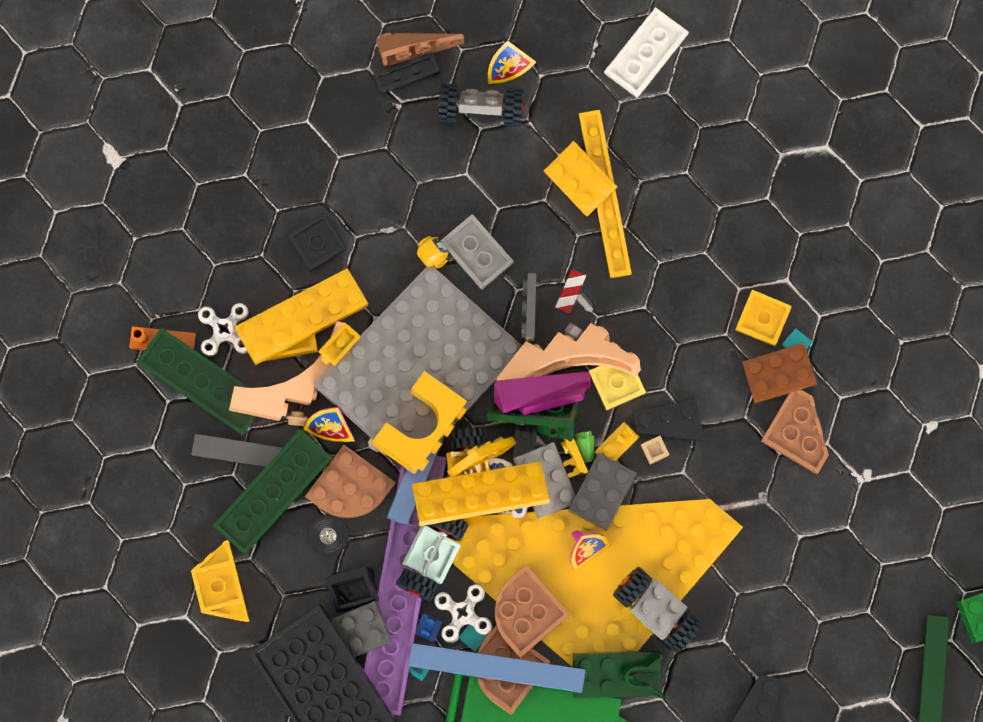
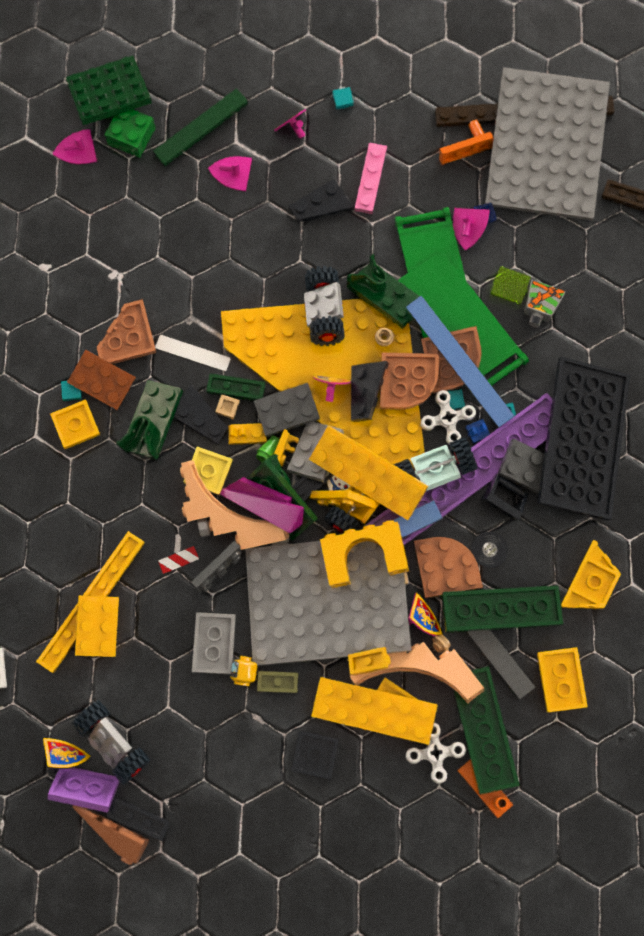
camera: 140 degrees left, 5 degrees down
none -> medium lavender plate [48,768,119,812]
none -> dark green plate [116,380,183,460]
none -> white sticker [155,335,231,371]
none -> dark green plate [206,373,266,401]
none -> dark pink shield [208,156,252,191]
none -> olive plate [257,671,298,693]
none -> black wing [351,361,389,422]
none -> tan plate [375,328,394,346]
none -> yellow plate [537,647,588,713]

